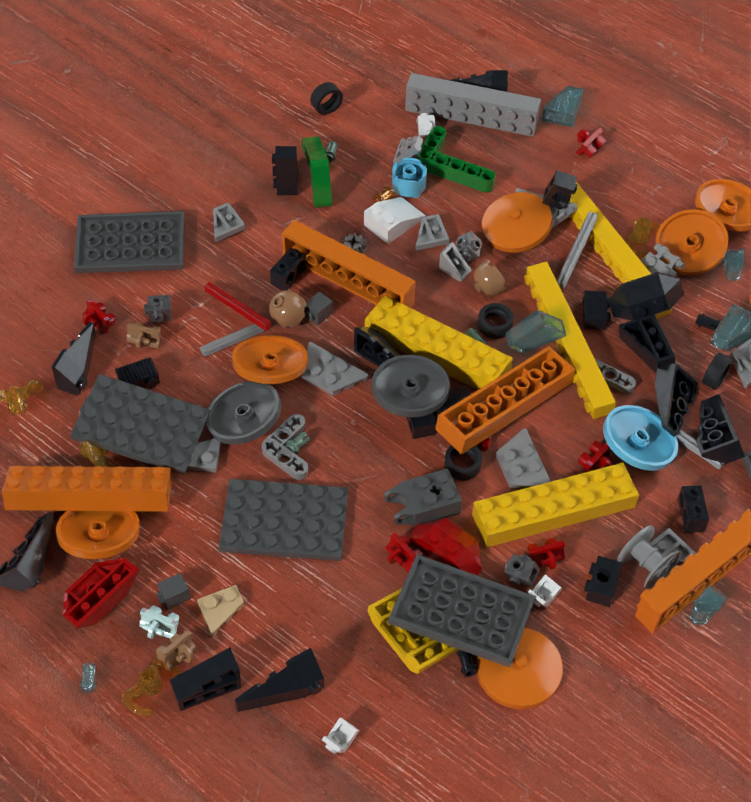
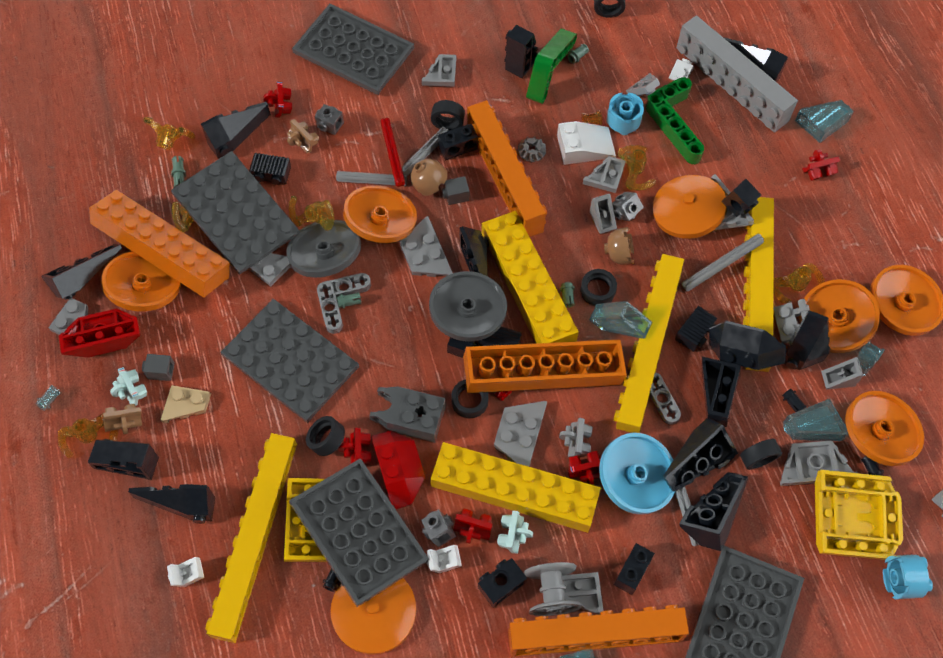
camera: 35 degrees right, 10 degrees up
none -> light grey wing [49,298,88,335]
none -> sand green pin [171,156,186,188]
none -> yellow brick [205,433,297,643]
none -> clear yellow piece [289,196,334,231]
none -> black tyre [306,416,345,456]
none -> light grey axle [402,127,449,176]
none -> black tyre [431,100,465,131]
none -> light aqua hips [497,511,533,554]
none -> light grey hips [559,418,593,457]
none -> clear yellow piece [618,145,656,191]
none -> black wedge [784,310,830,370]
none -> light grey slope [821,357,863,390]

